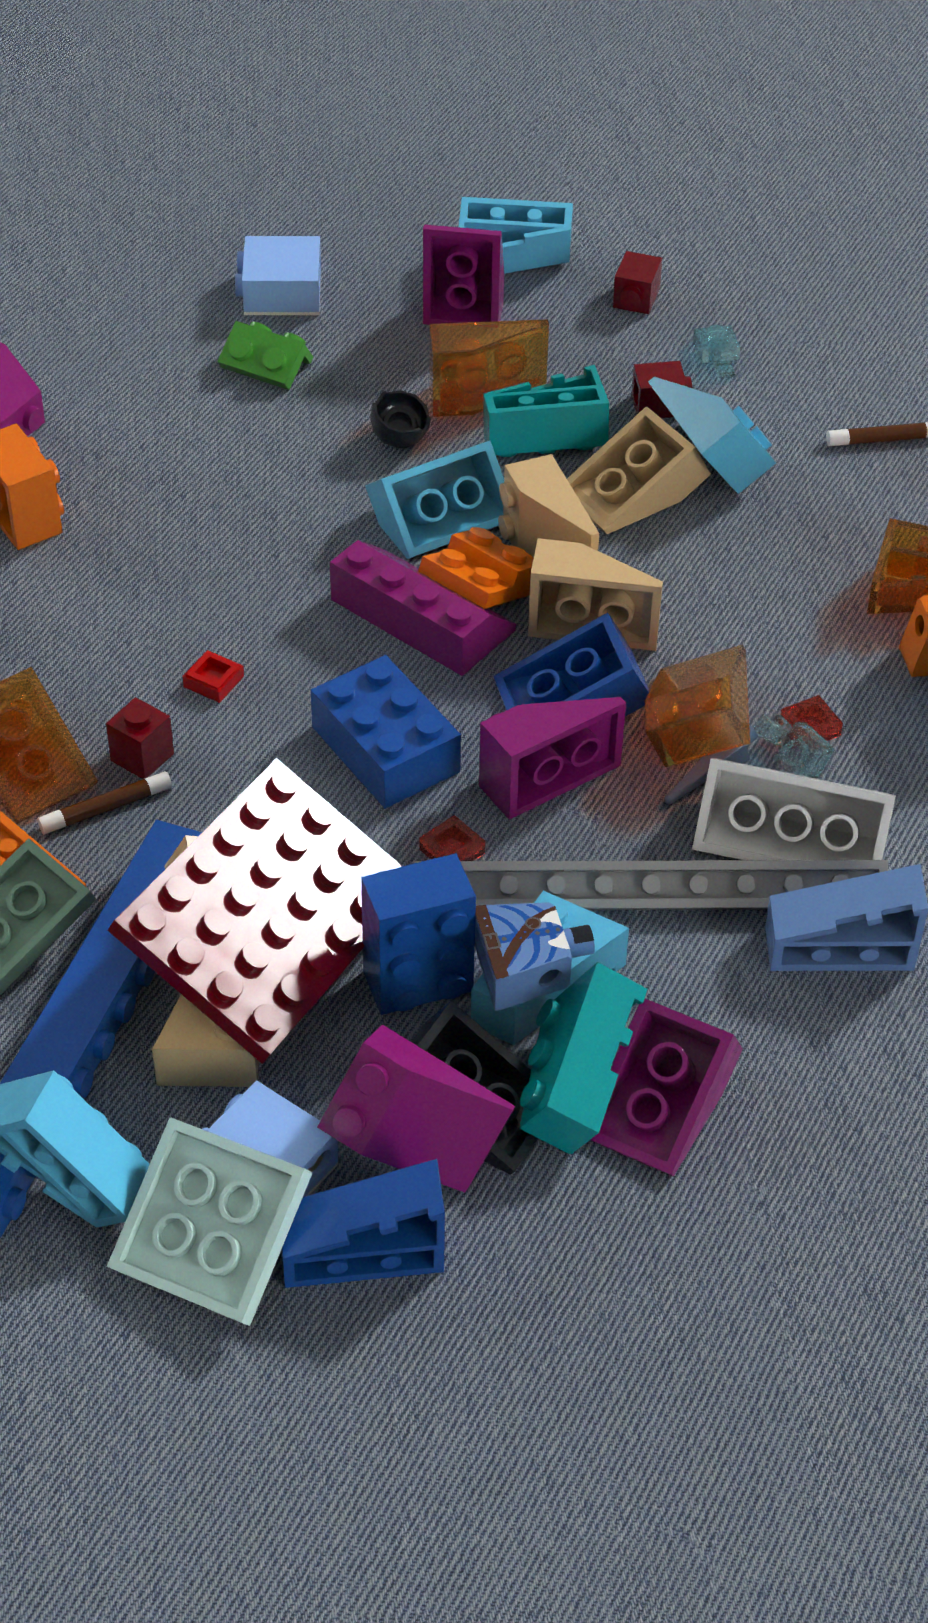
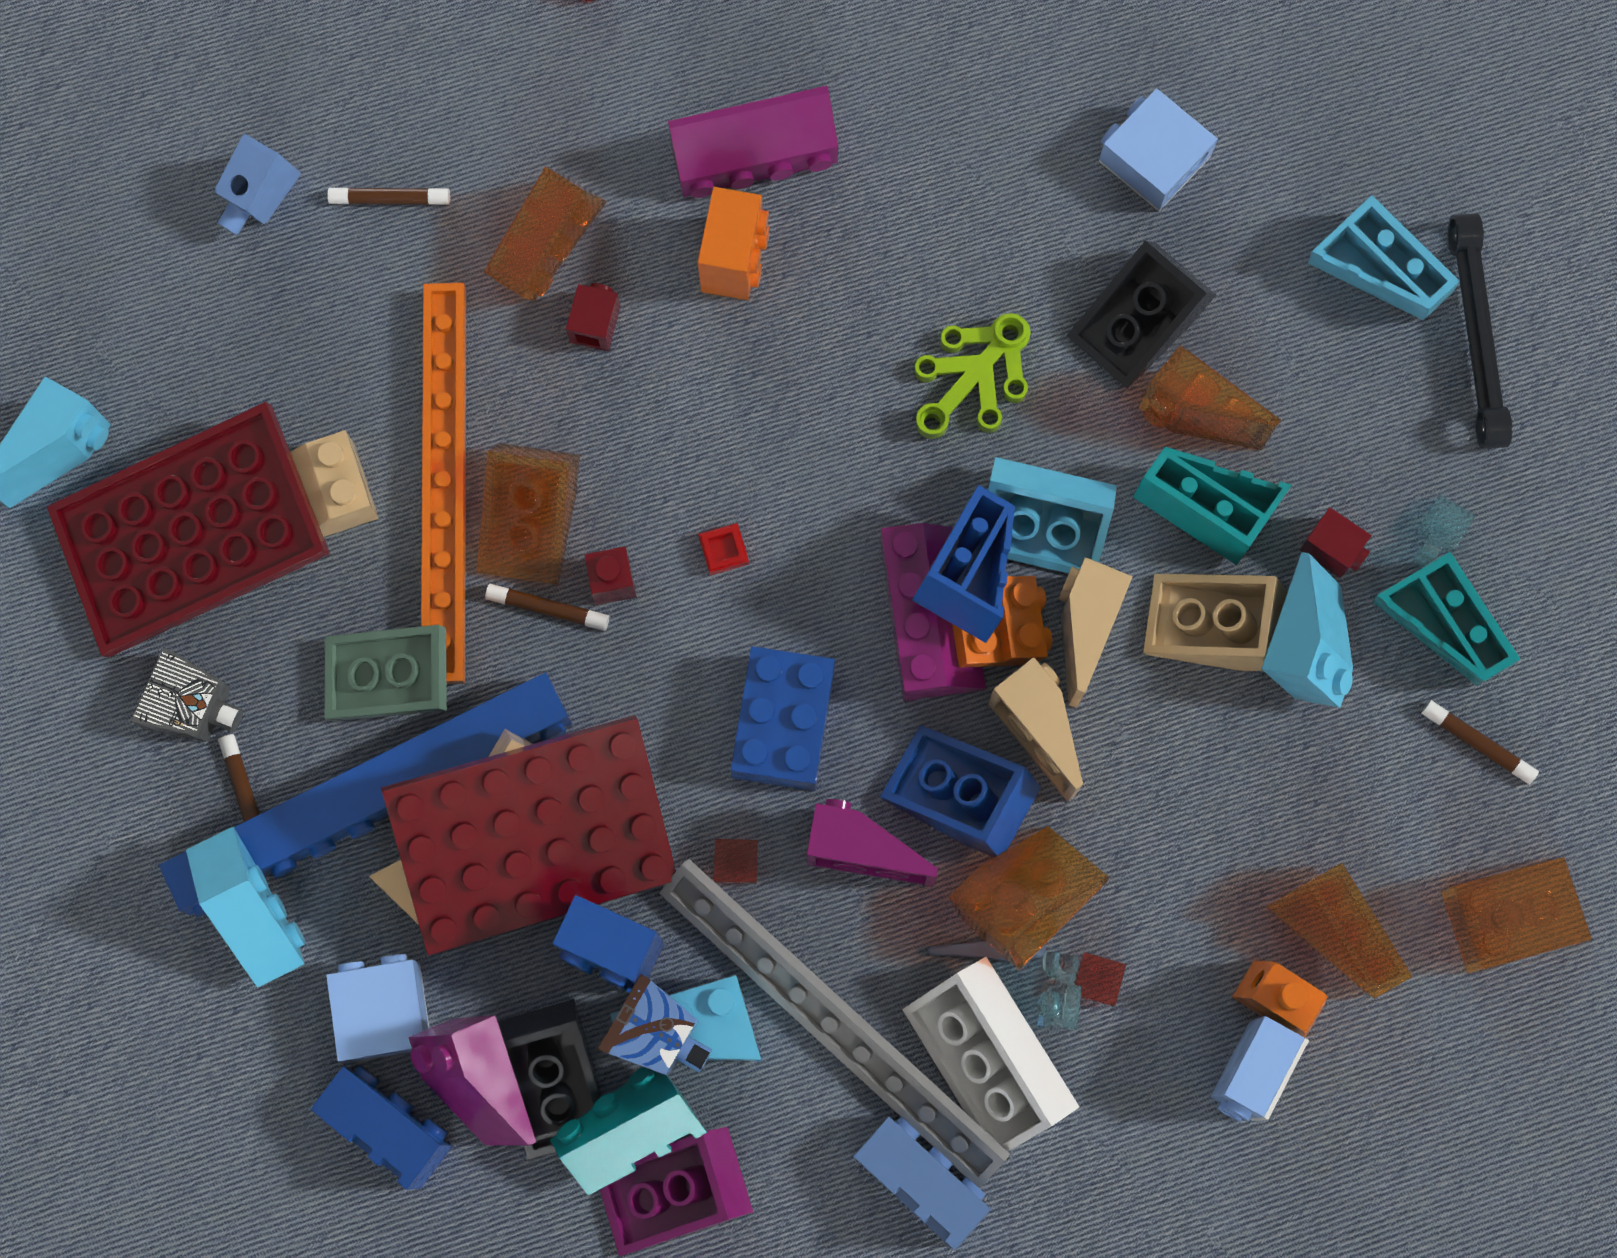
camera: 45 degrees right, 30 degrees up
light aqua plate [106,1117,312,1326] -> none
bright green bracket [217,321,313,390] -> none
black hair [370,390,431,448] -> none
magenta slope [423,224,504,331] -> none
dark red brick [613,251,663,314] -> none
none -> blue wedge [912,485,1015,643]
none -> lime plant [914,313,1031,439]
none -> black slope [1067,240,1216,388]
none -> teal wedge [1373,552,1520,686]
none -> black piece [1448,213,1512,449]

